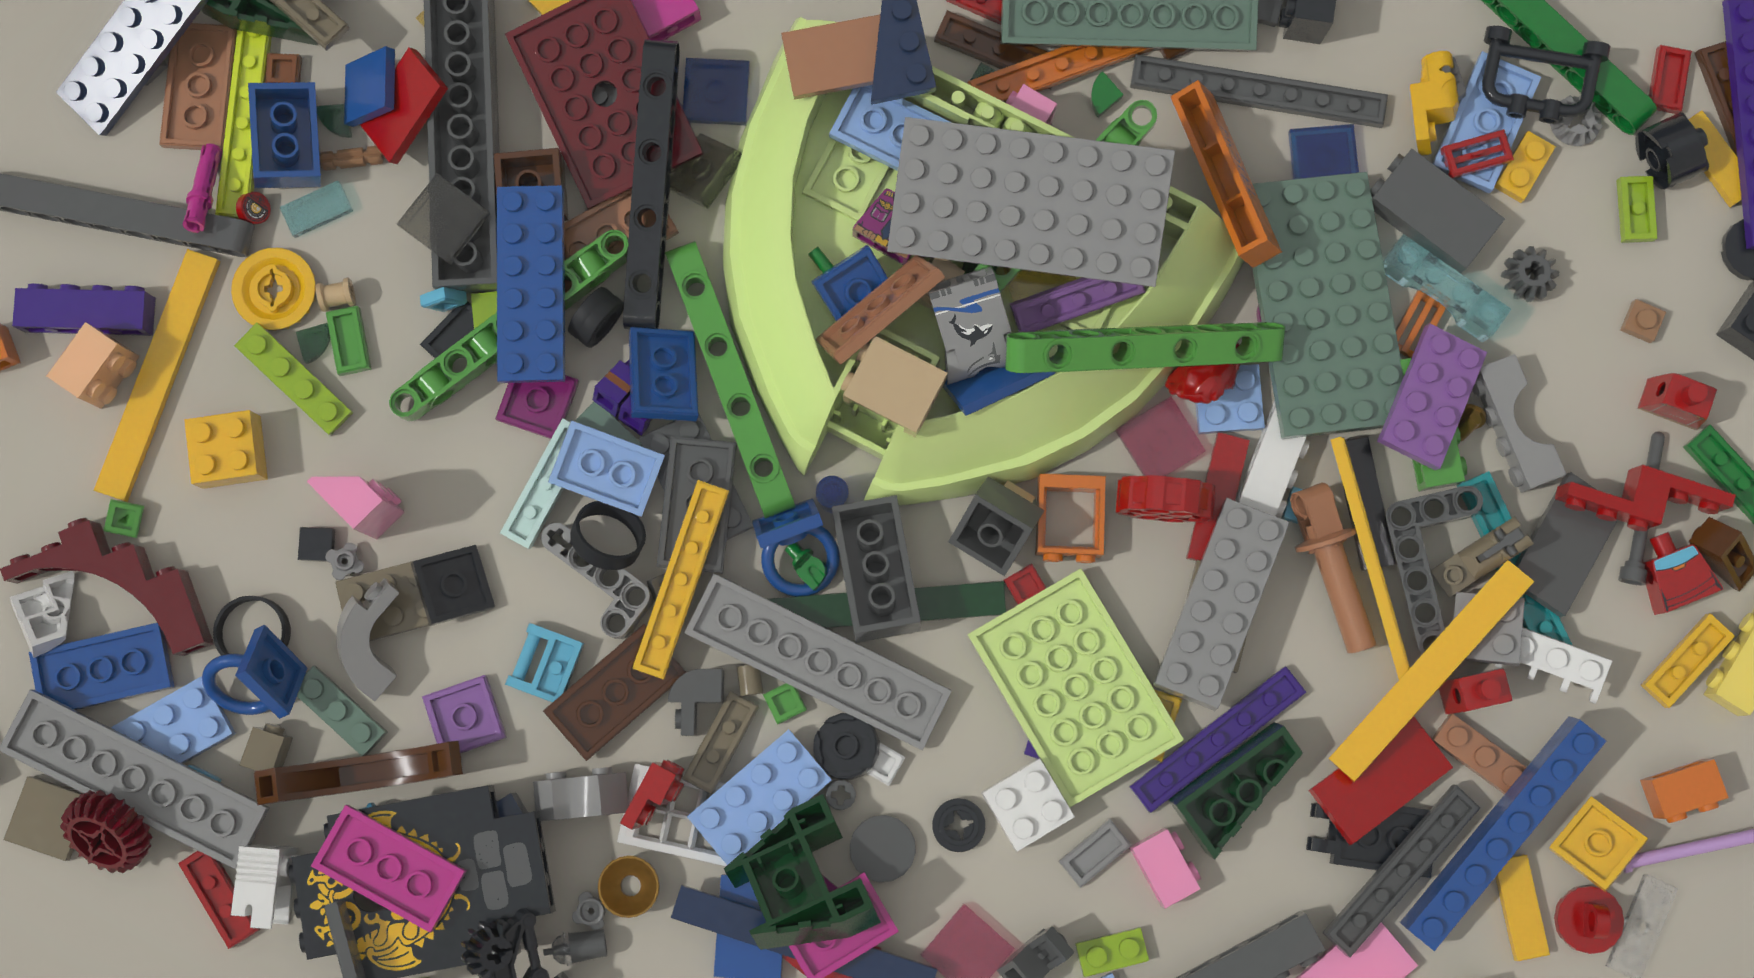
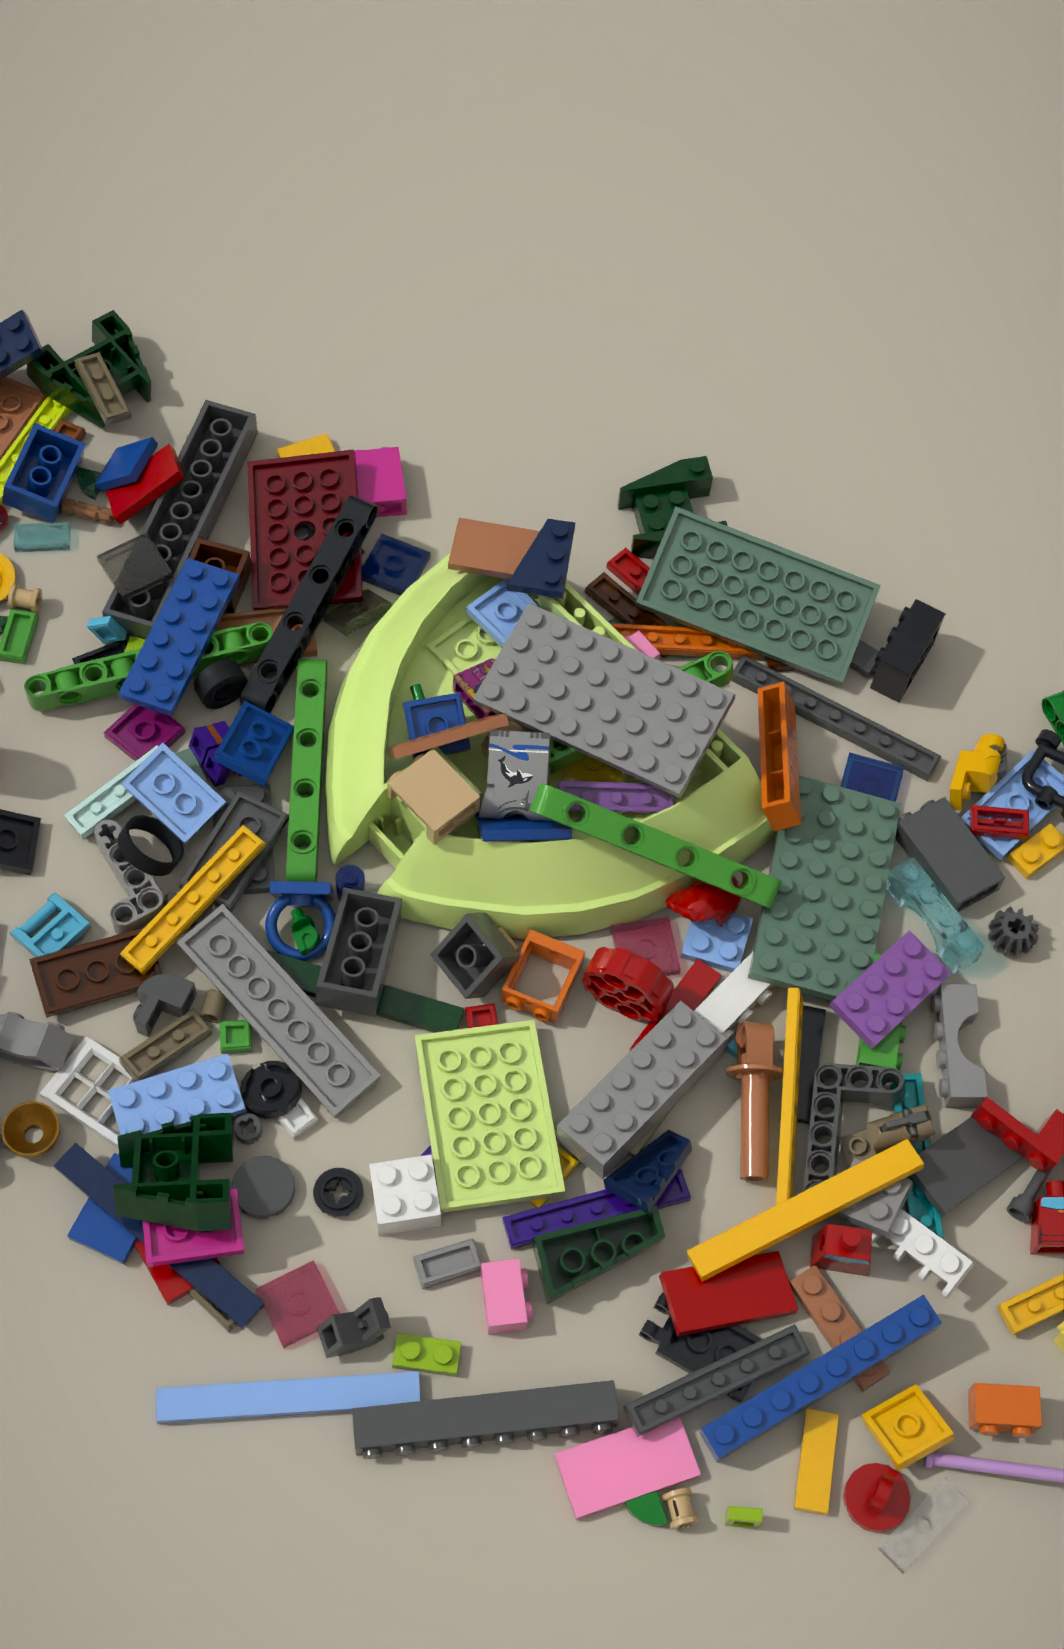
camera: 15 degrees right, 20 degrees down
red plate [620,759,685,830] -> none
orange tile [1396,288,1448,358] -> none
pearl gold plate [1458,404,1486,441] -> none
none -> dark blue wing [603,1129,692,1213]

